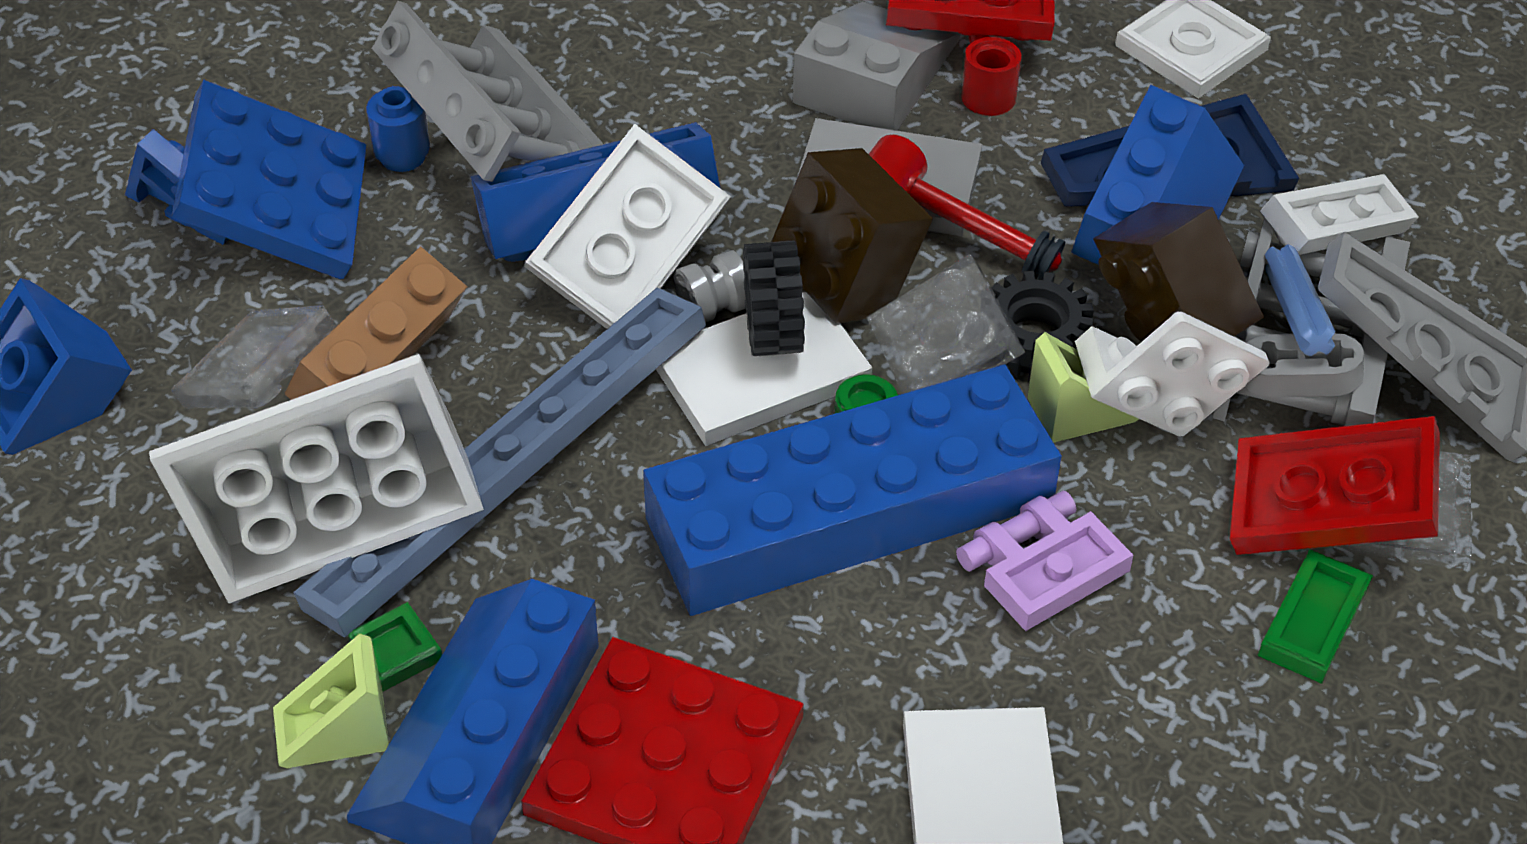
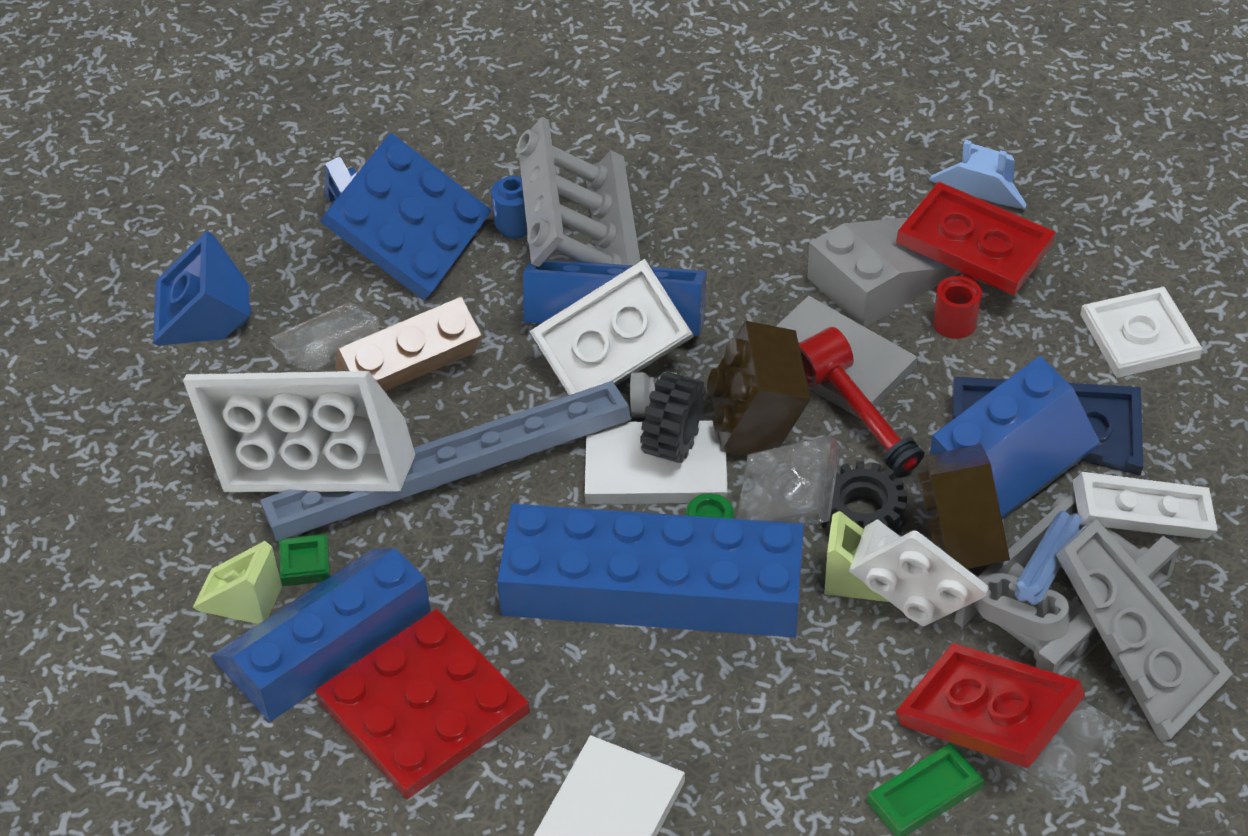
camera: 30 degrees right, 0 degrees up
lavender plate [956,491,1133,631] -> none

